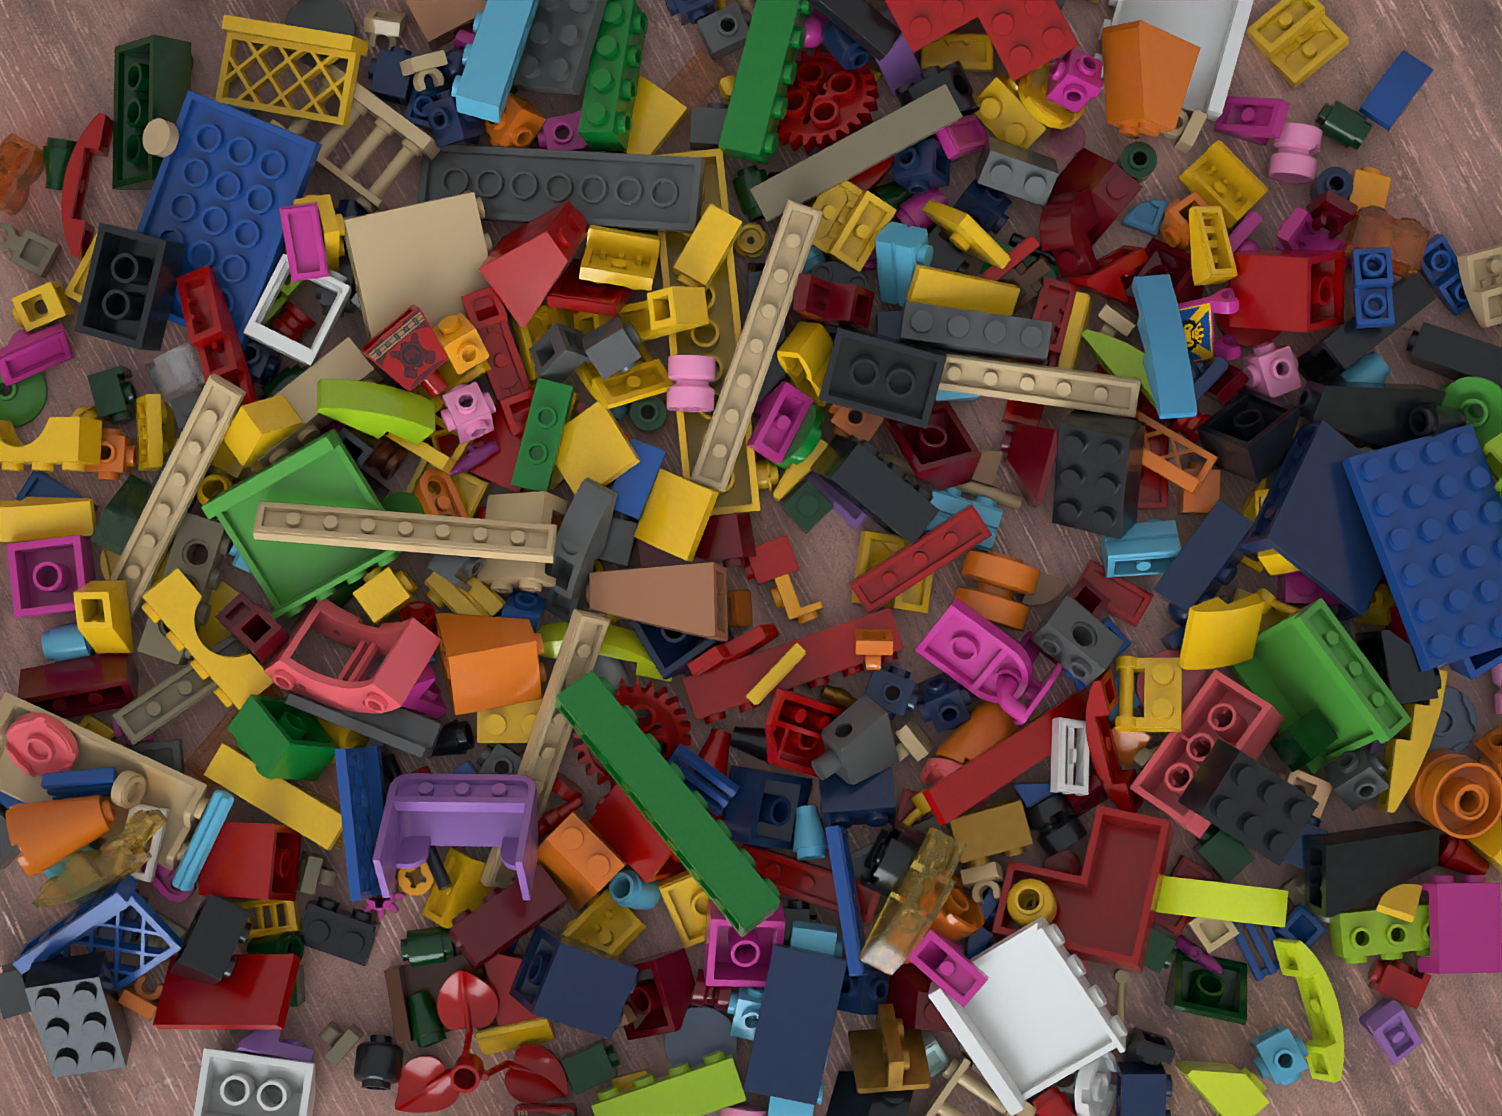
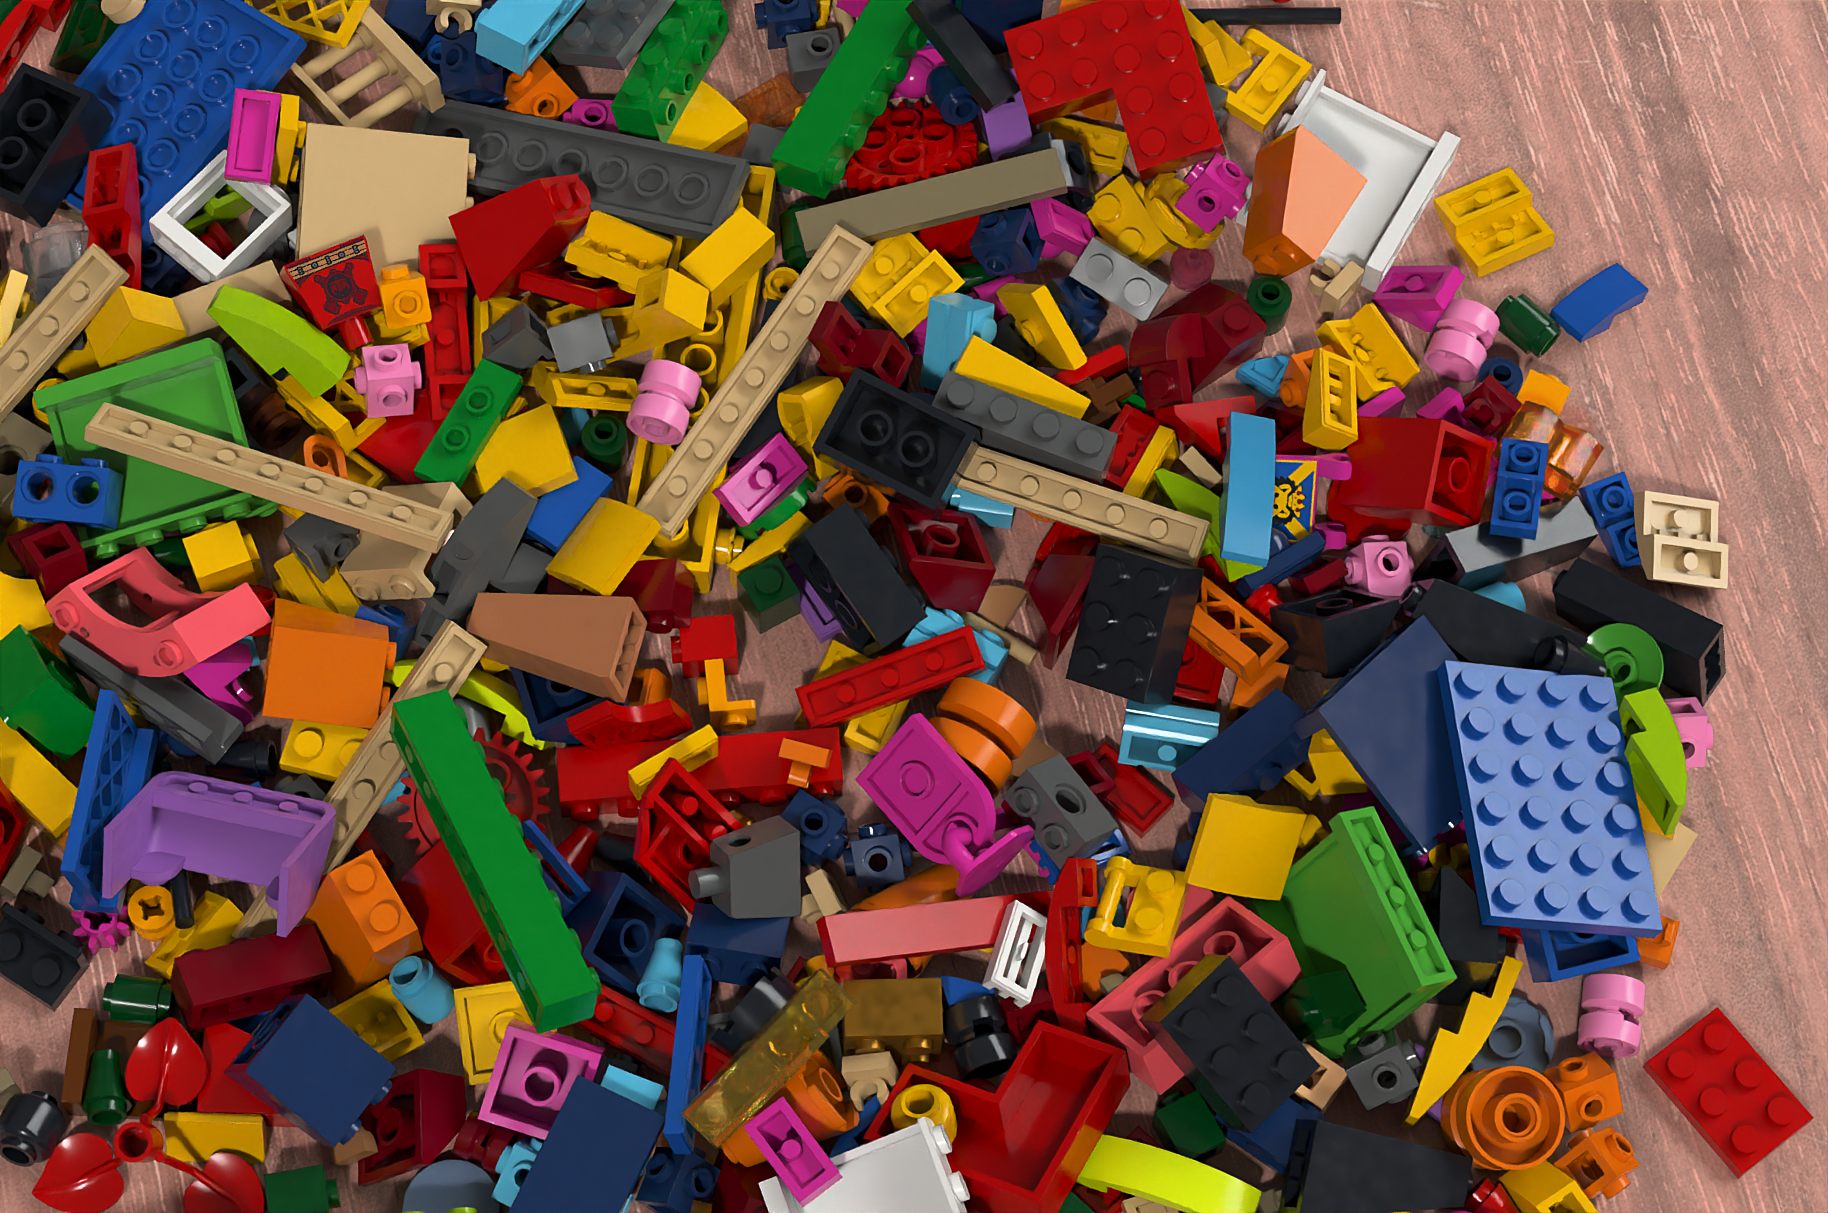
camera: 10 degrees right, 20 degrees down
magenta helmet [449,440,500,476] -> none
none -> blue brick [12,454,124,530]

